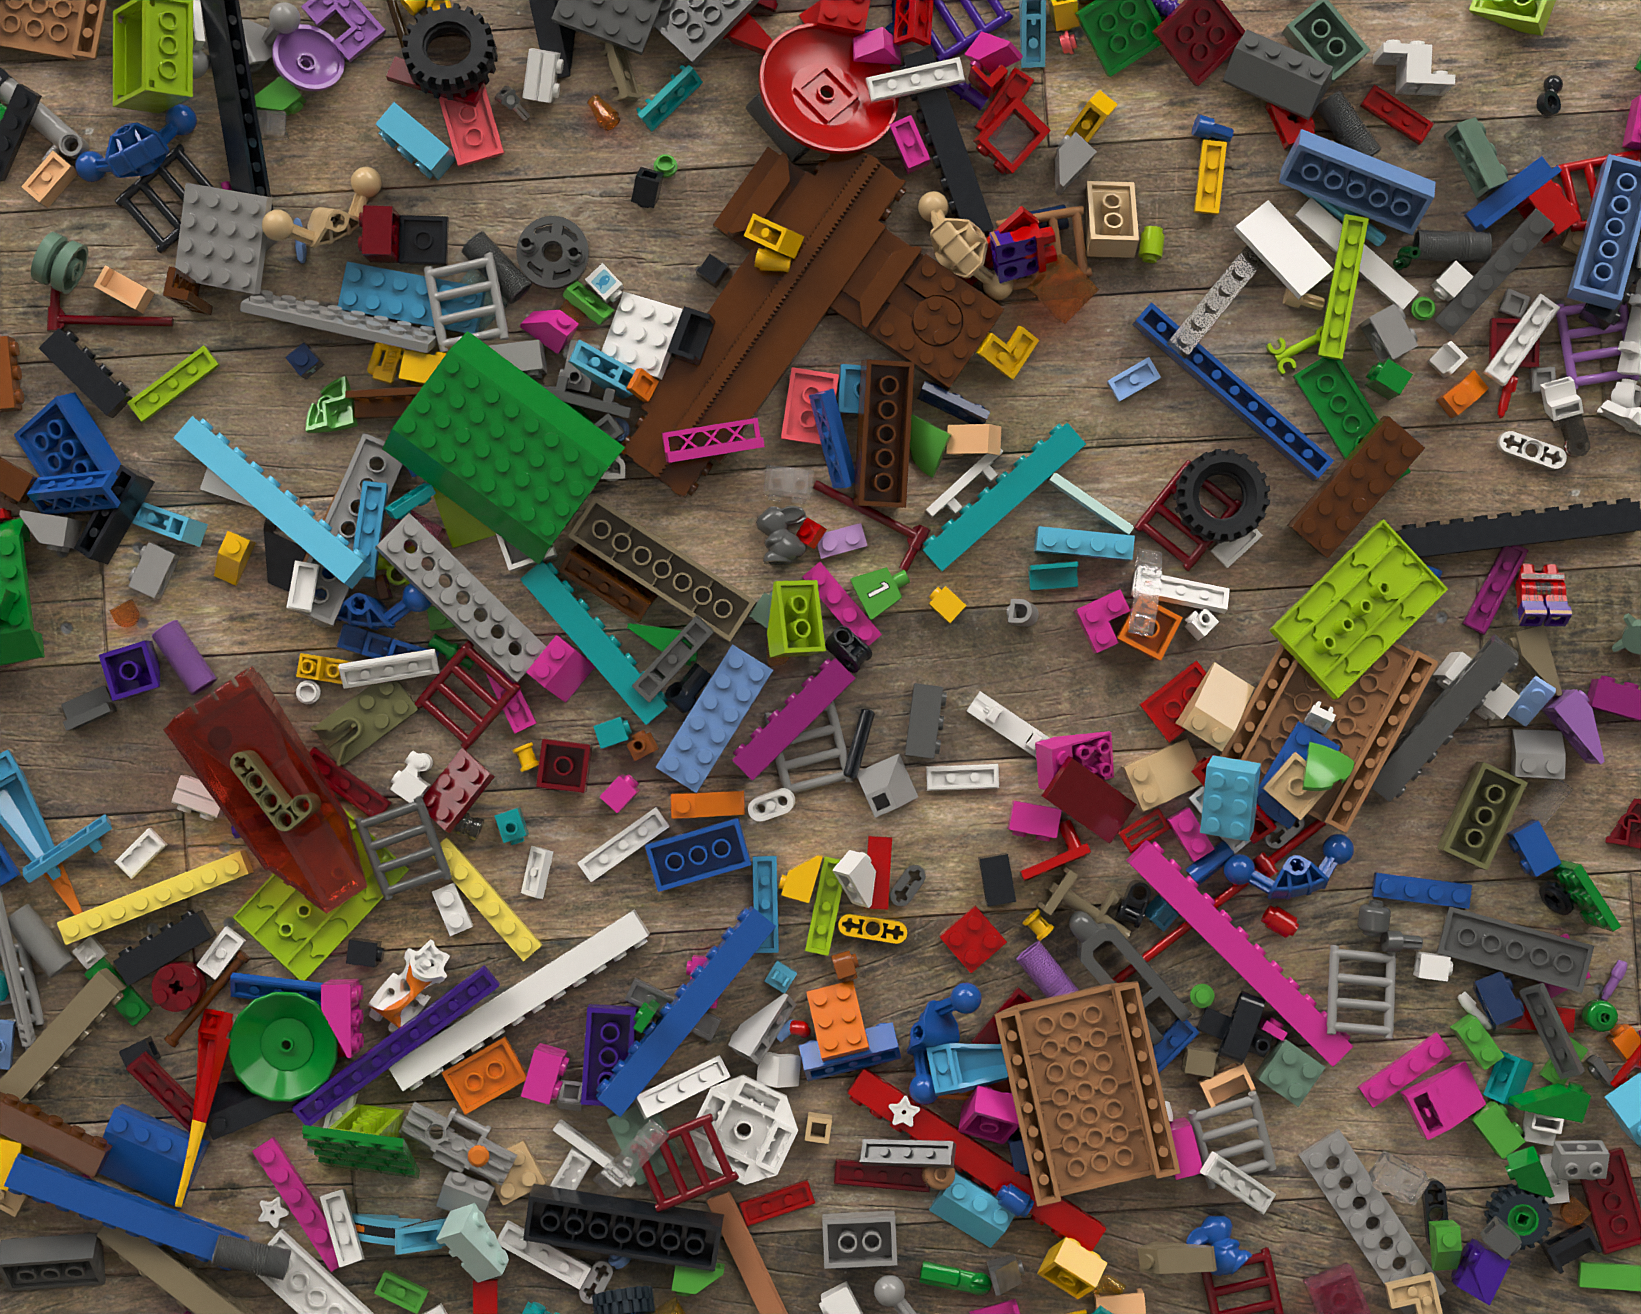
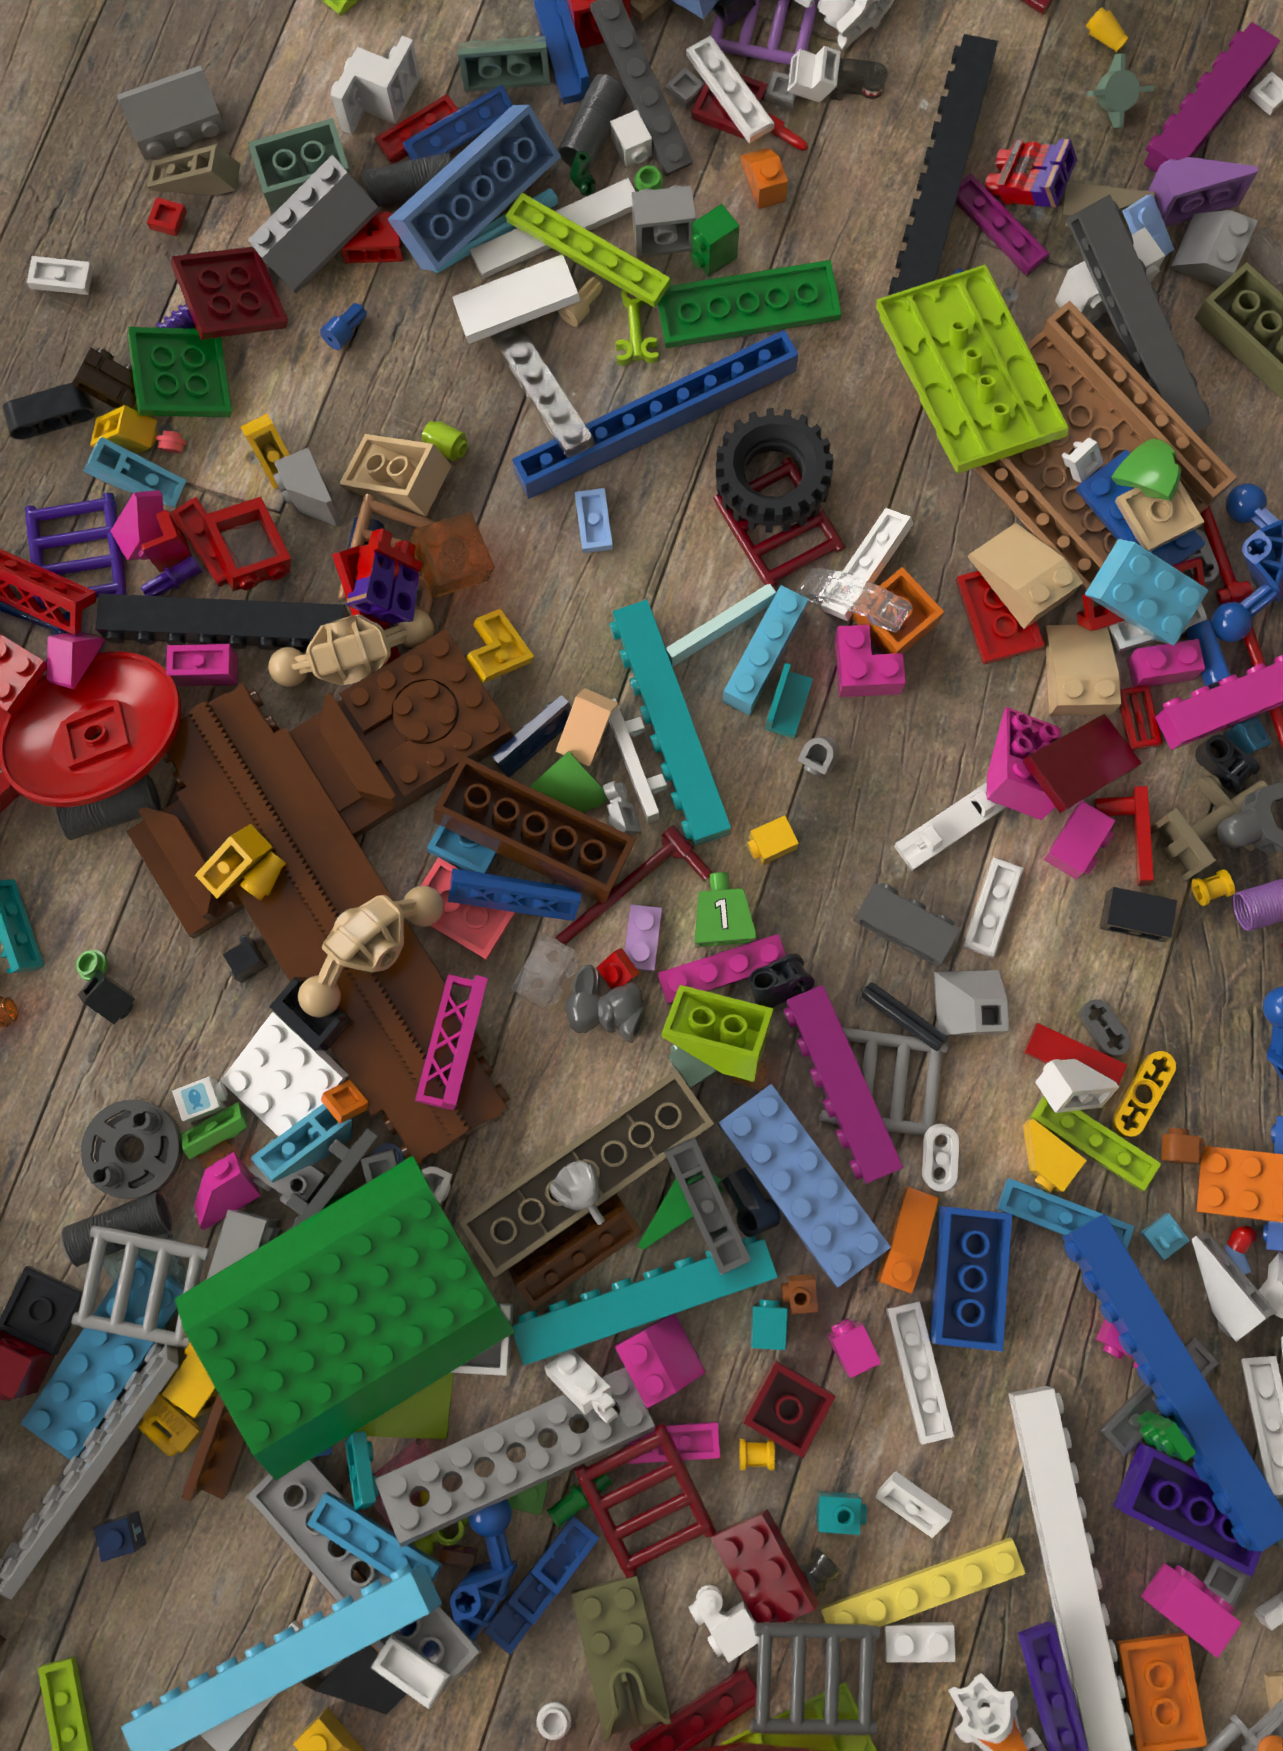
camera: 65 degrees left, 10 degrees down
yellow slope [296,653,352,684] -> none
bright green brick [306,376,358,433] -> none
white tile [339,649,440,689] -> none
white tile [866,57,965,103] -> none
red plate [939,905,1007,973] -> none
white plate [1185,608,1219,641] -> none
yellow plate [1194,140,1227,215] -> none
white tile [1211,529,1263,568] -> none
reddish brown brick [1287,416,1425,558] -> none
white panel [1427,341,1468,378] -> none
white beam [1497,431,1567,470] -> none
none -> tan piece [298,886,444,1017]
none -> blue tile [402,84,513,161]
none -> white plate [544,1349,618,1424]
none -> light grey piece [550,1161,605,1225]
none -> light grey plate [603,781,642,836]

